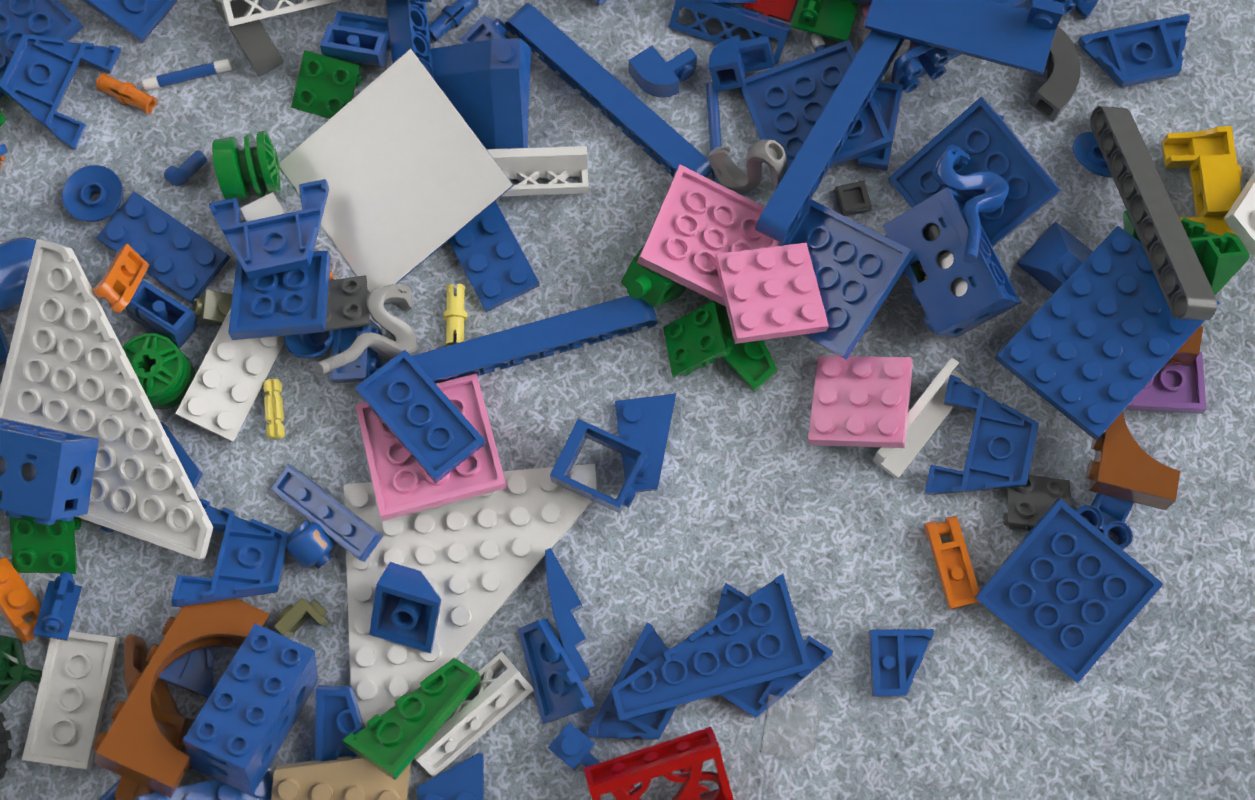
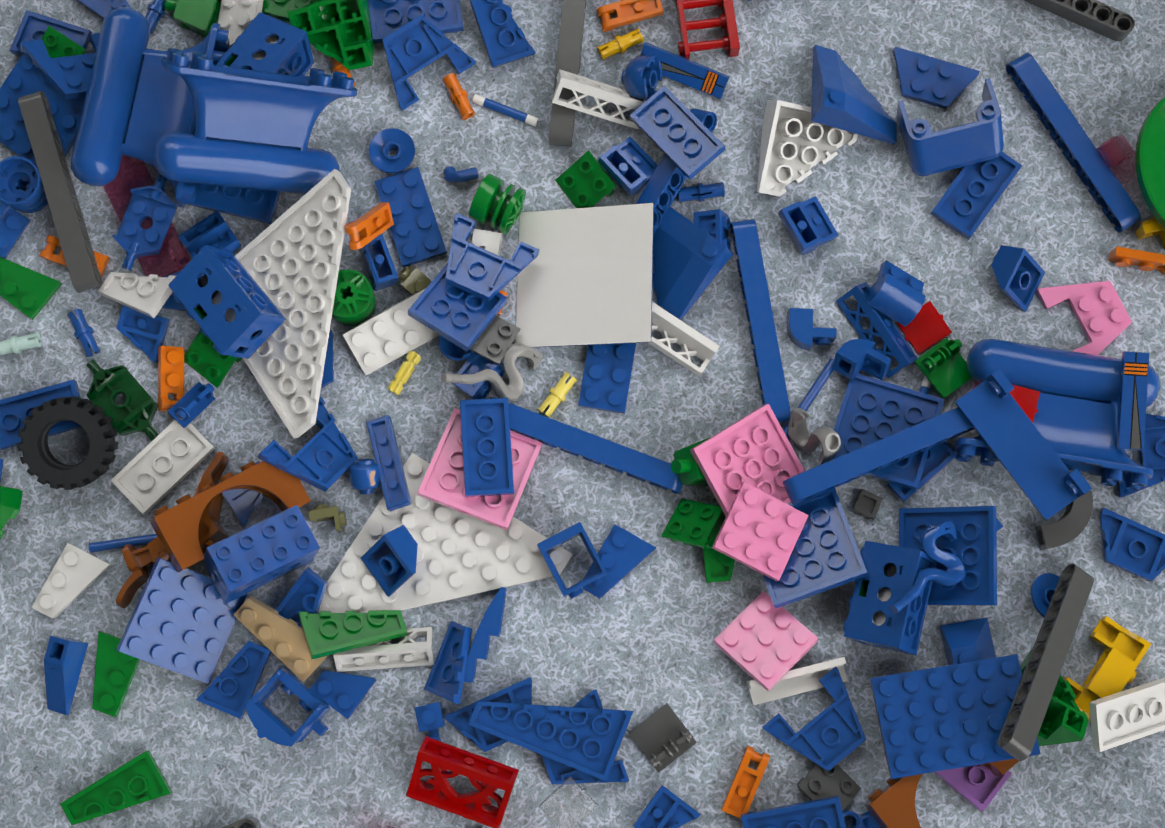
camera: 35 degrees right, 5 degrees up
none -> dark grey hinge [629,703,697,773]

